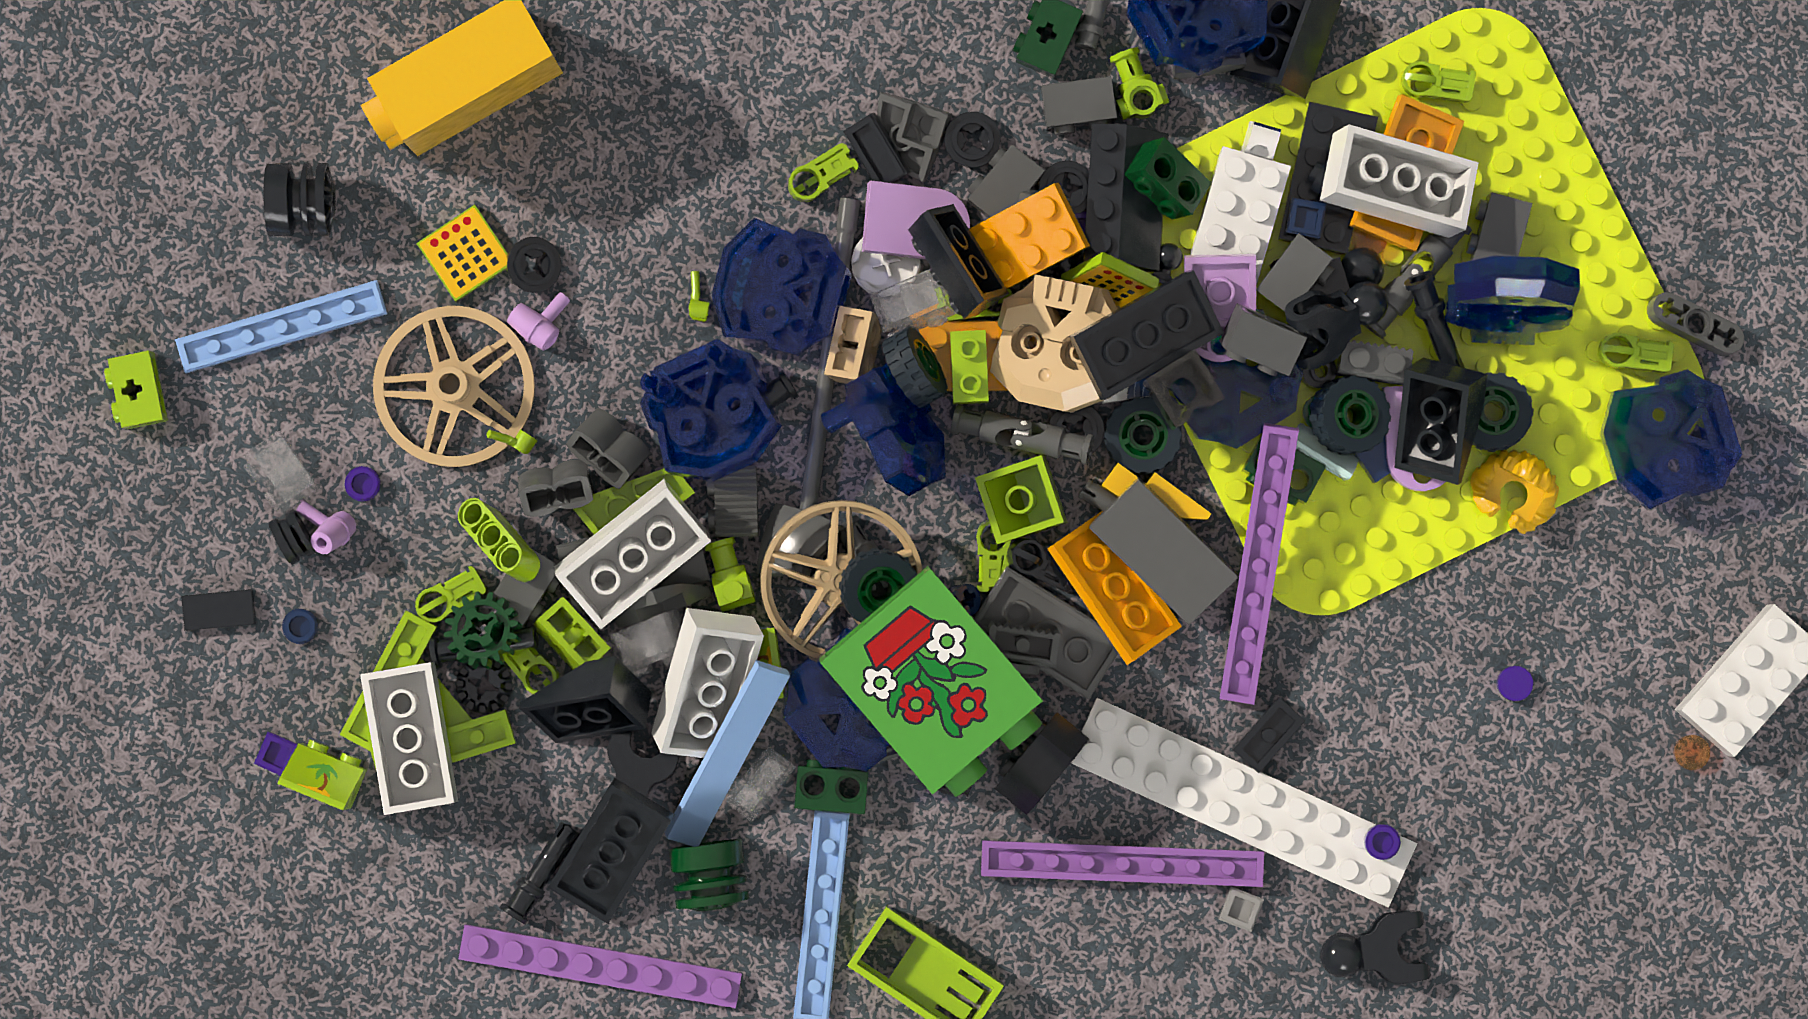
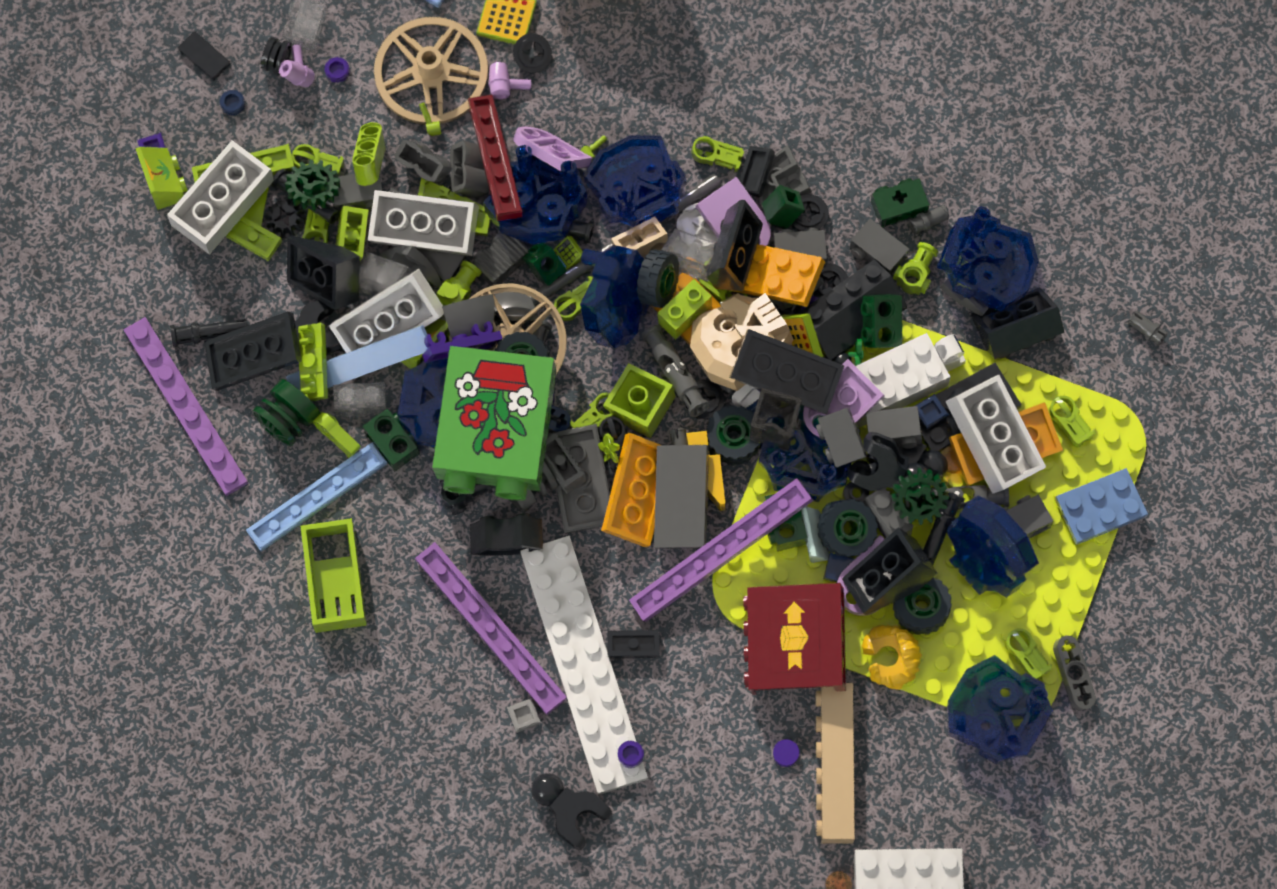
camera: 50 degrees right, 15 degrees down
none -> lime plate [298,323,328,401]
none -> lime piece [313,412,361,458]
none -> dark purple plate [422,321,503,363]
none -> dark grey brick [442,294,495,338]
none -> dark red tile [468,95,522,221]
none -> lavender tile [513,126,592,171]
none -> dark green brick [523,242,567,286]
none -> lime tile [553,236,586,270]
none -> lime piece [554,276,603,321]
none -> lime plant [598,433,620,463]
none -> dark red panel [743,583,846,695]
none -> dark green brick [762,185,805,229]
none -> tan brick [815,683,854,844]
none -> green plant [848,339,864,366]
none -> dark green gear [891,468,949,525]
none -> medium blue plate [1055,468,1148,545]

